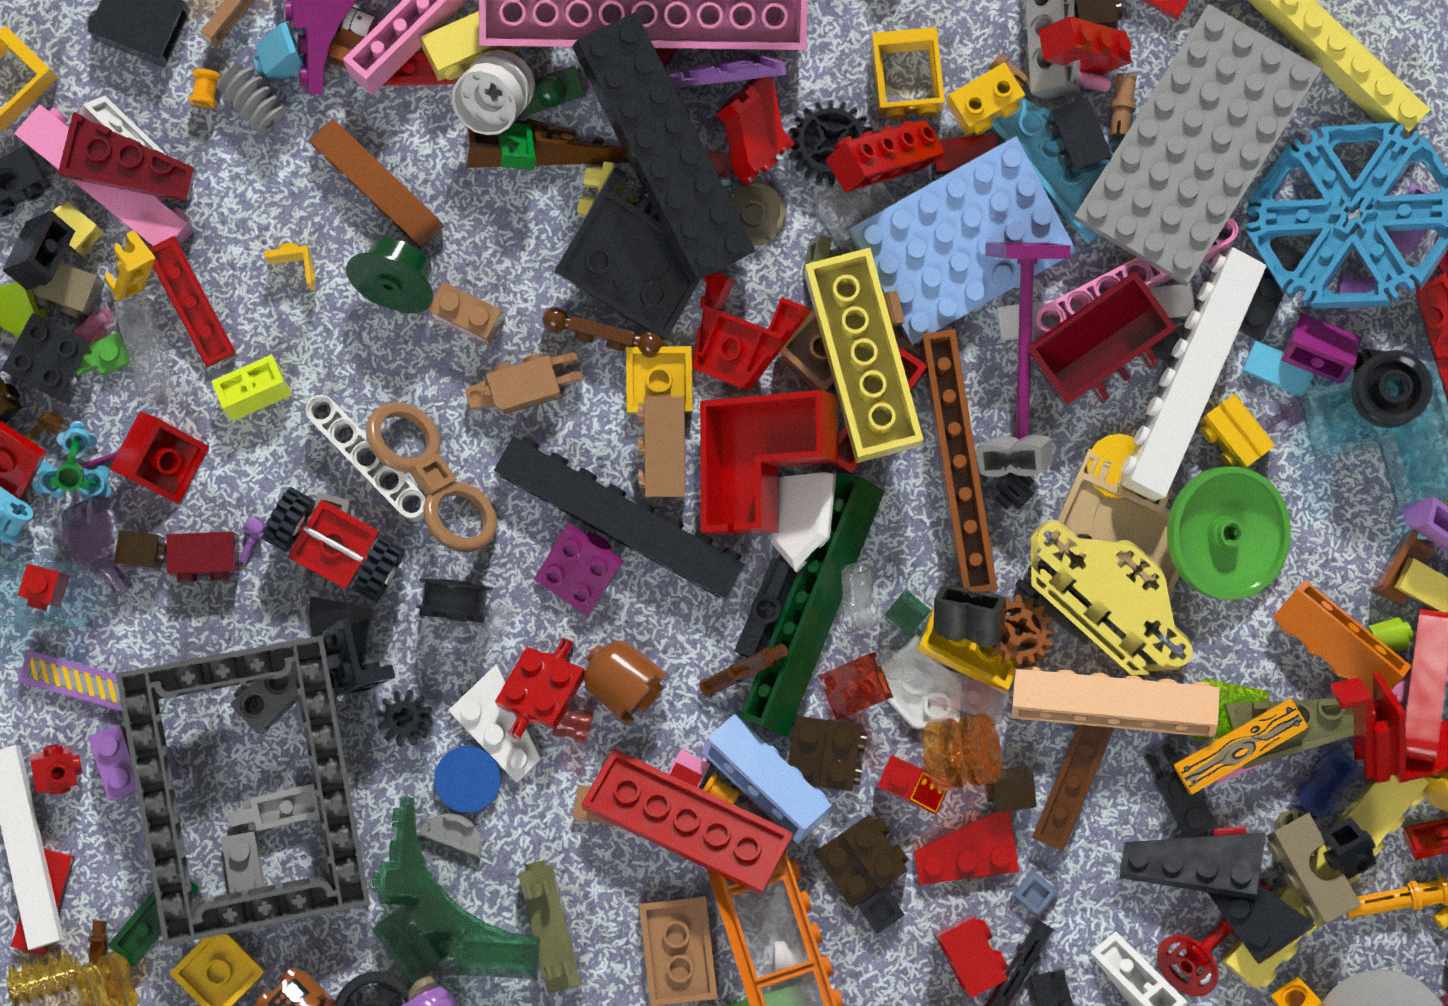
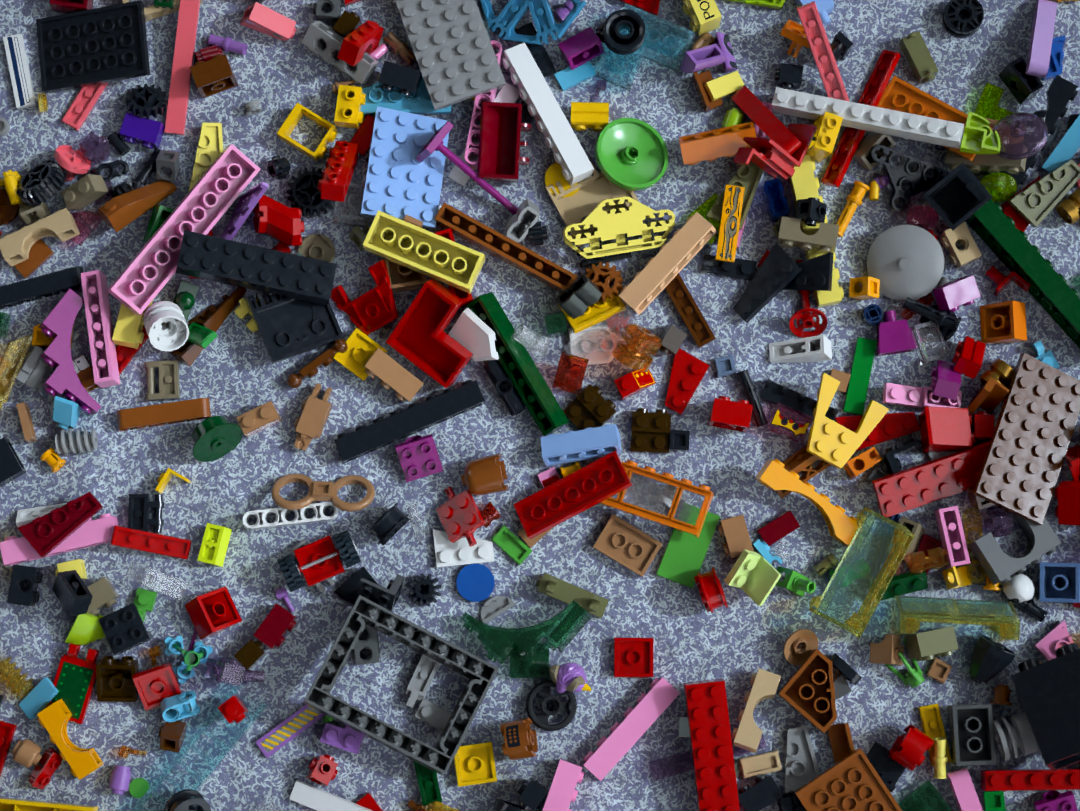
camera: 50 degrees left, 0 degrees up
clear pink cylinder [73,307,114,345] -> none
yellow hinge [105,230,155,303] -> none
reddish brown piece [699,644,788,697] -> none
none -> black plate [128,494,164,533]
none -> dark tan plate [144,360,180,401]
none -> black gear [267,155,290,180]
none -> bright green tile [491,525,532,565]

